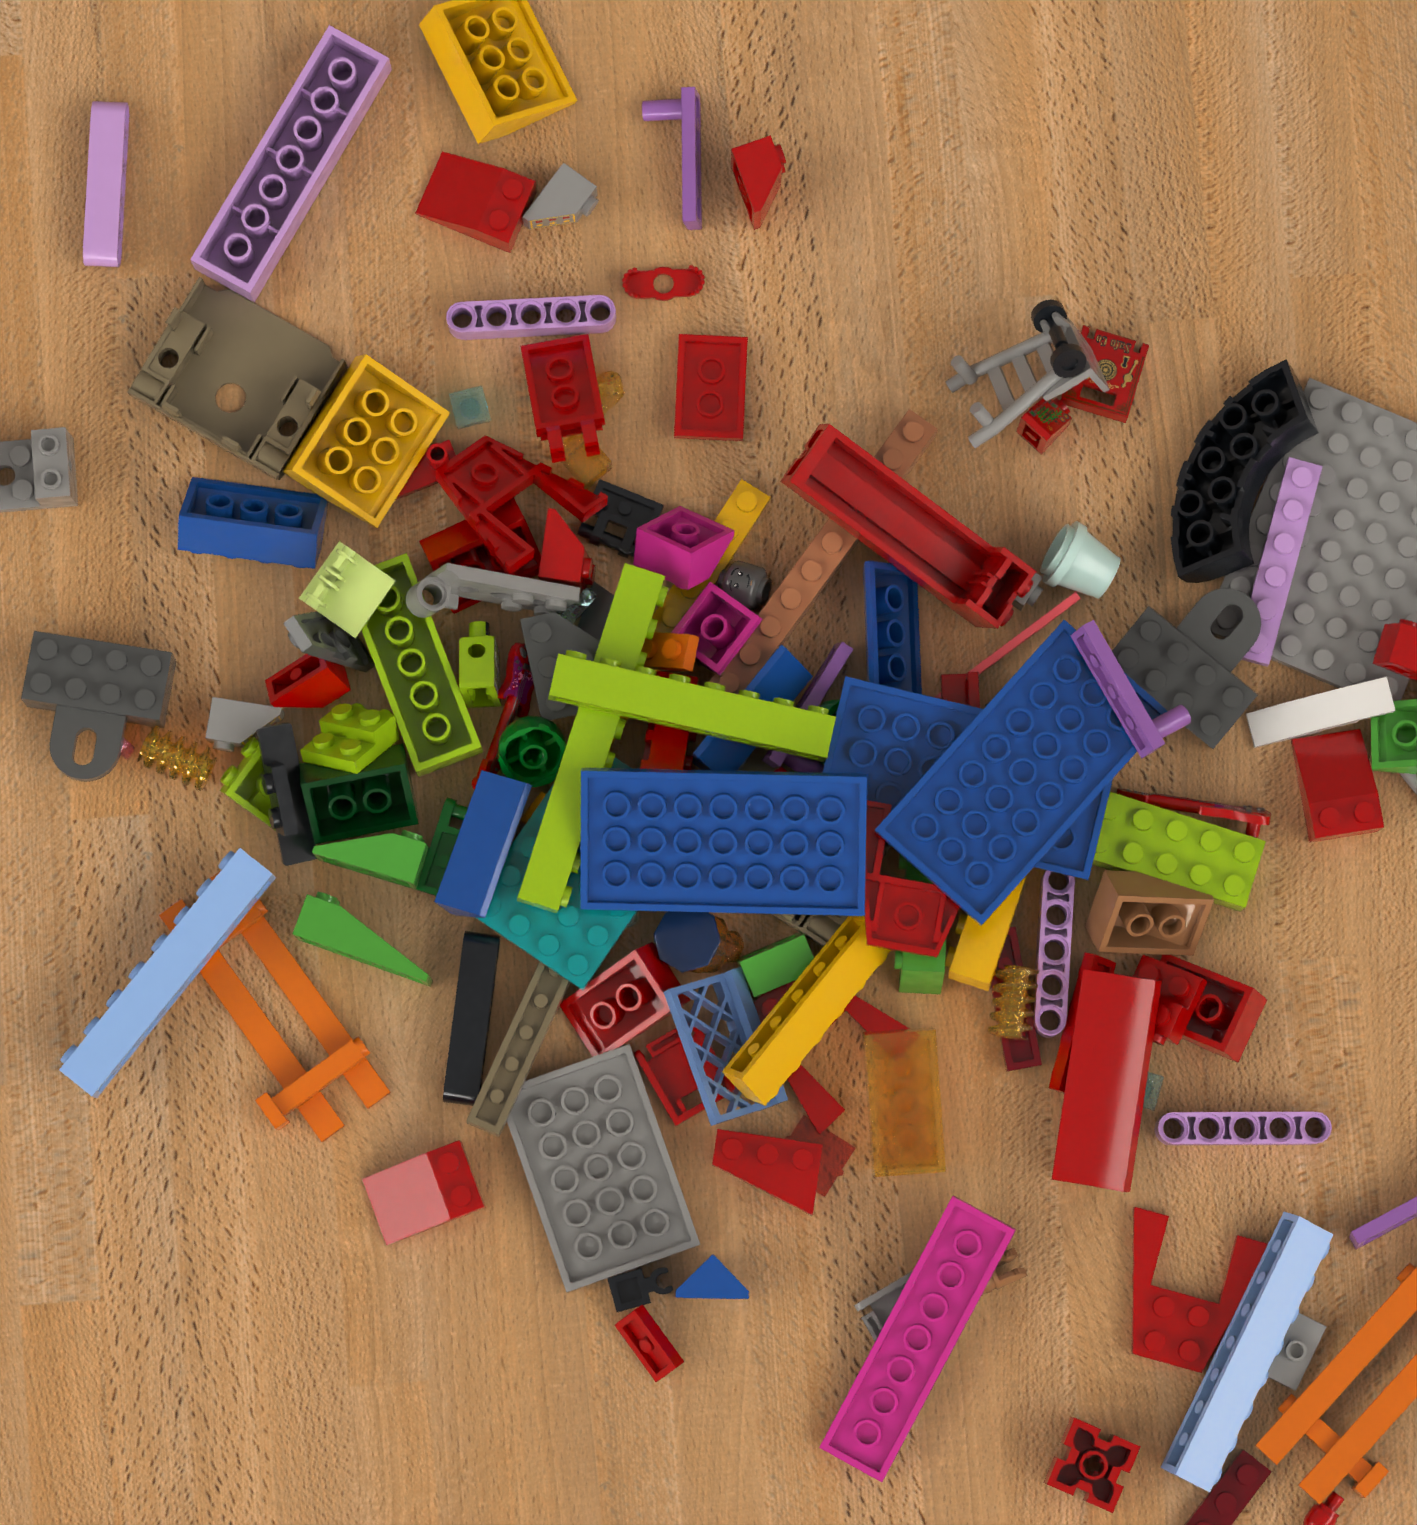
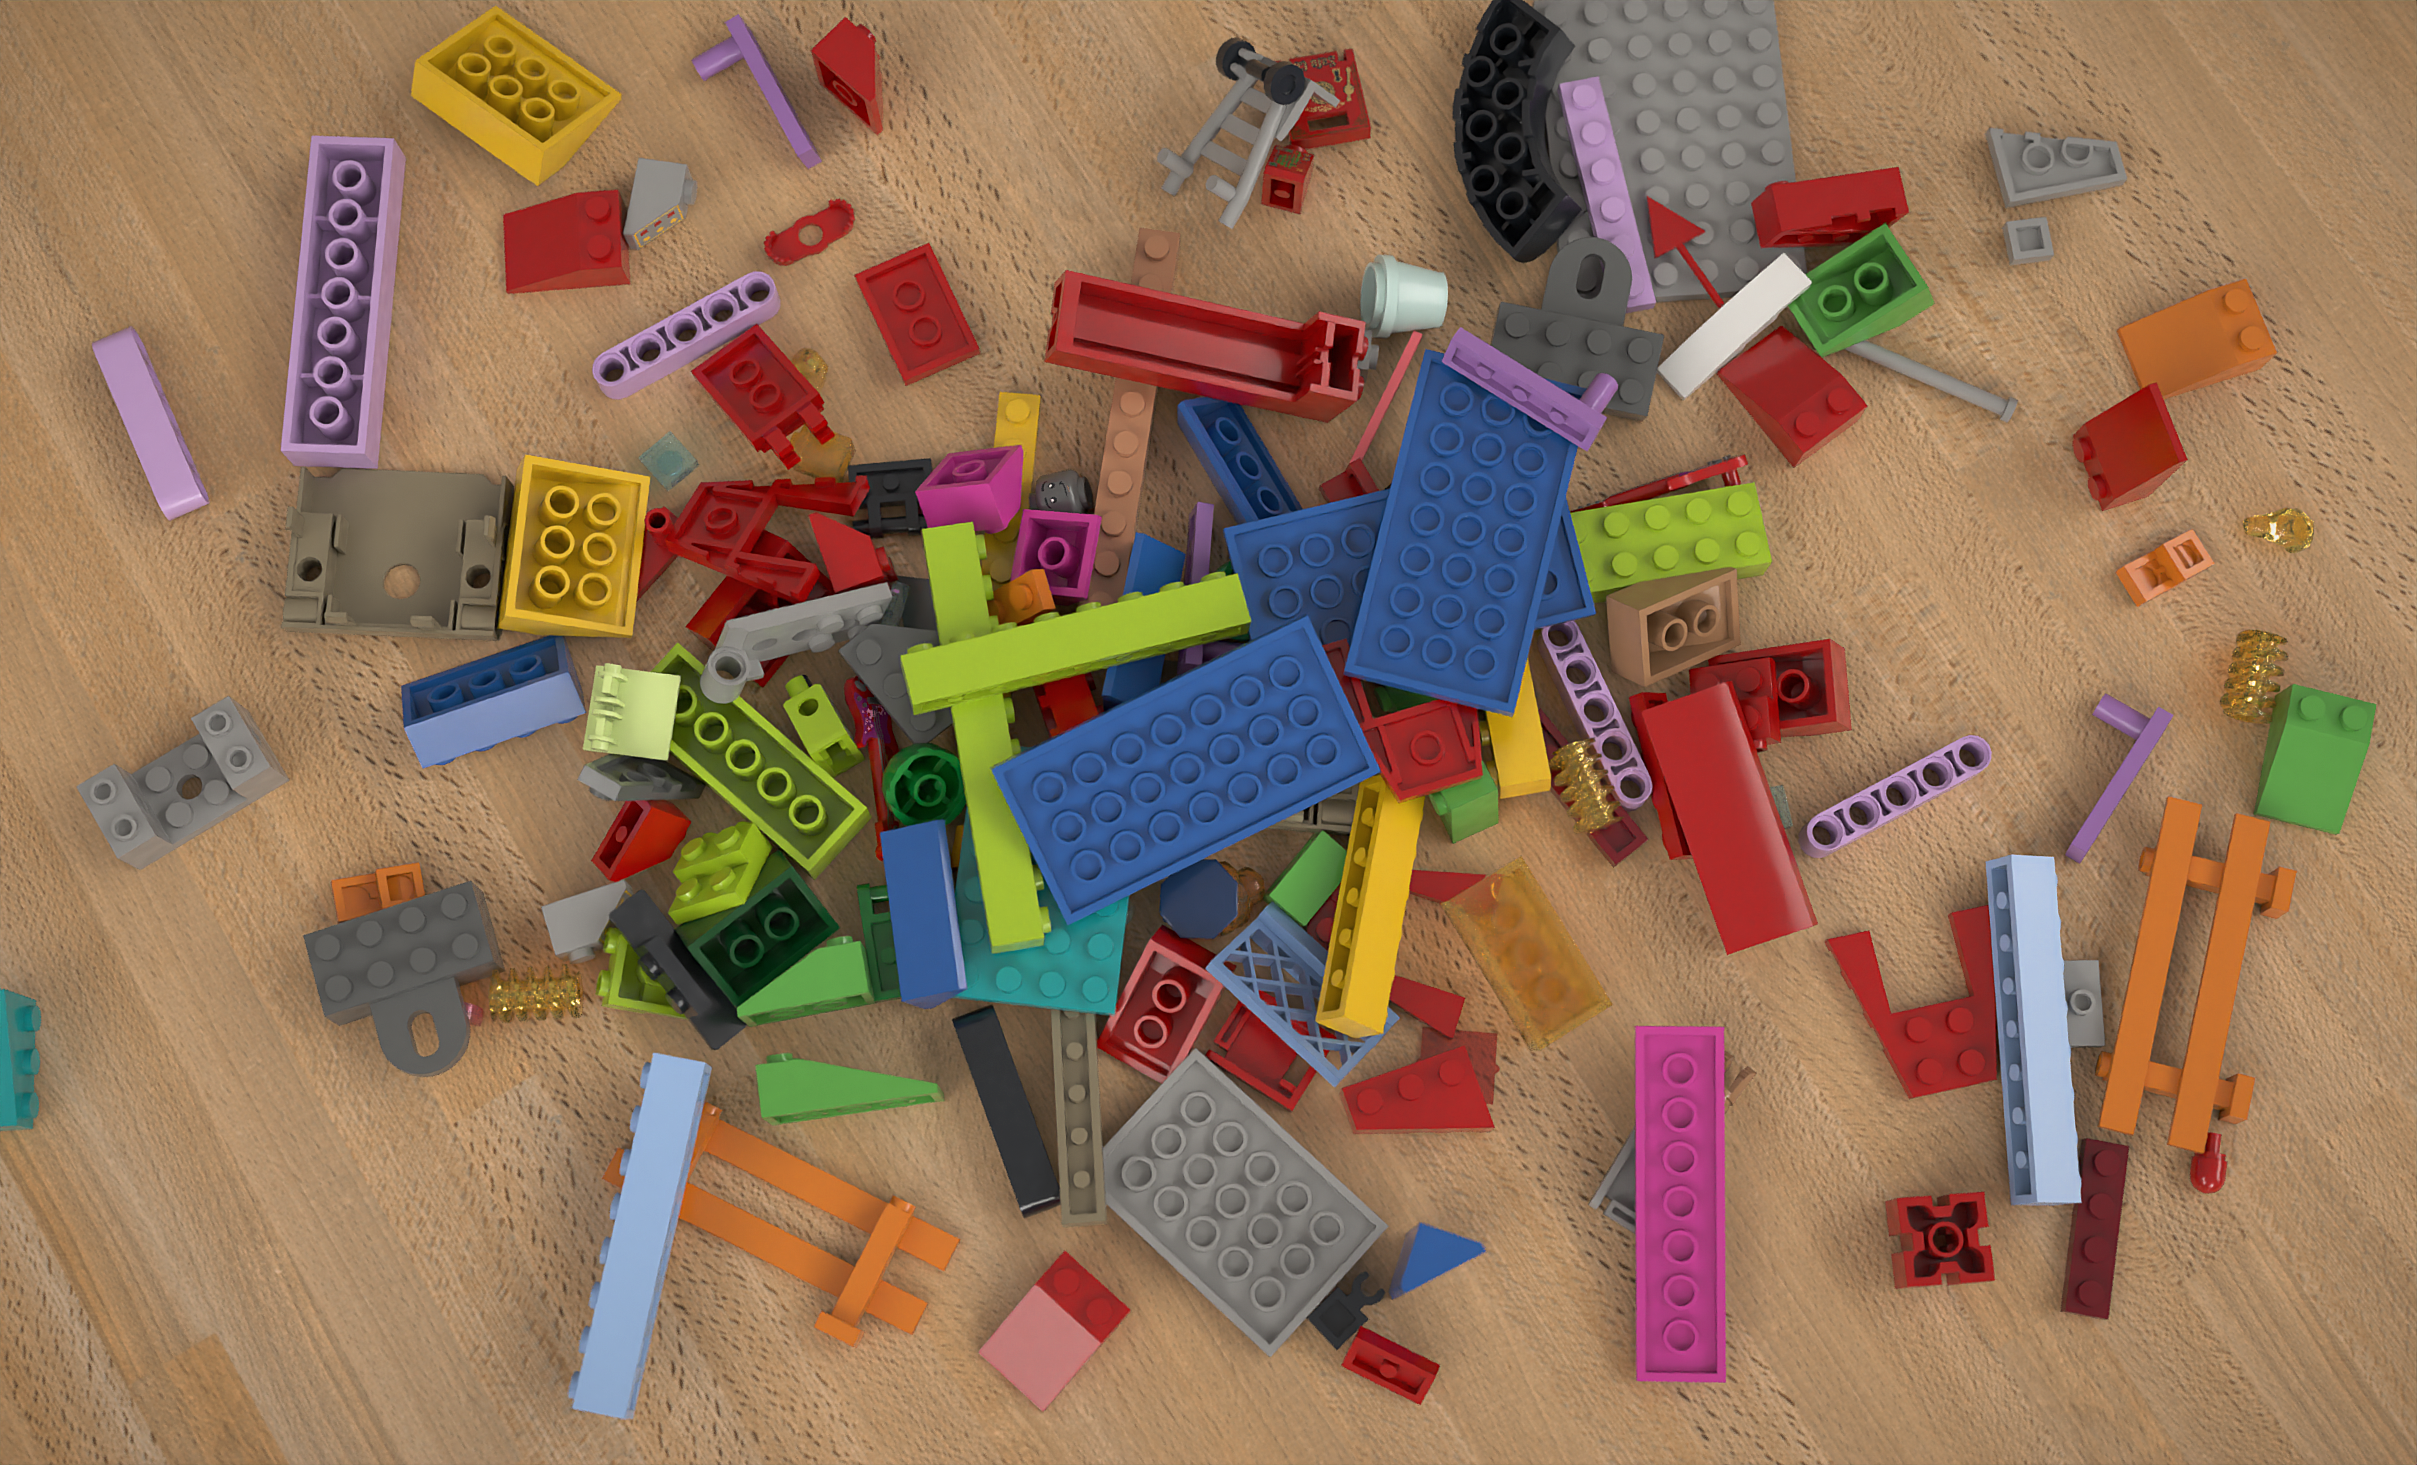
camera: 30 degrees left, 5 degrees down
none -> orange slope [331,862,425,924]
none -> red piece [1646,196,1724,308]

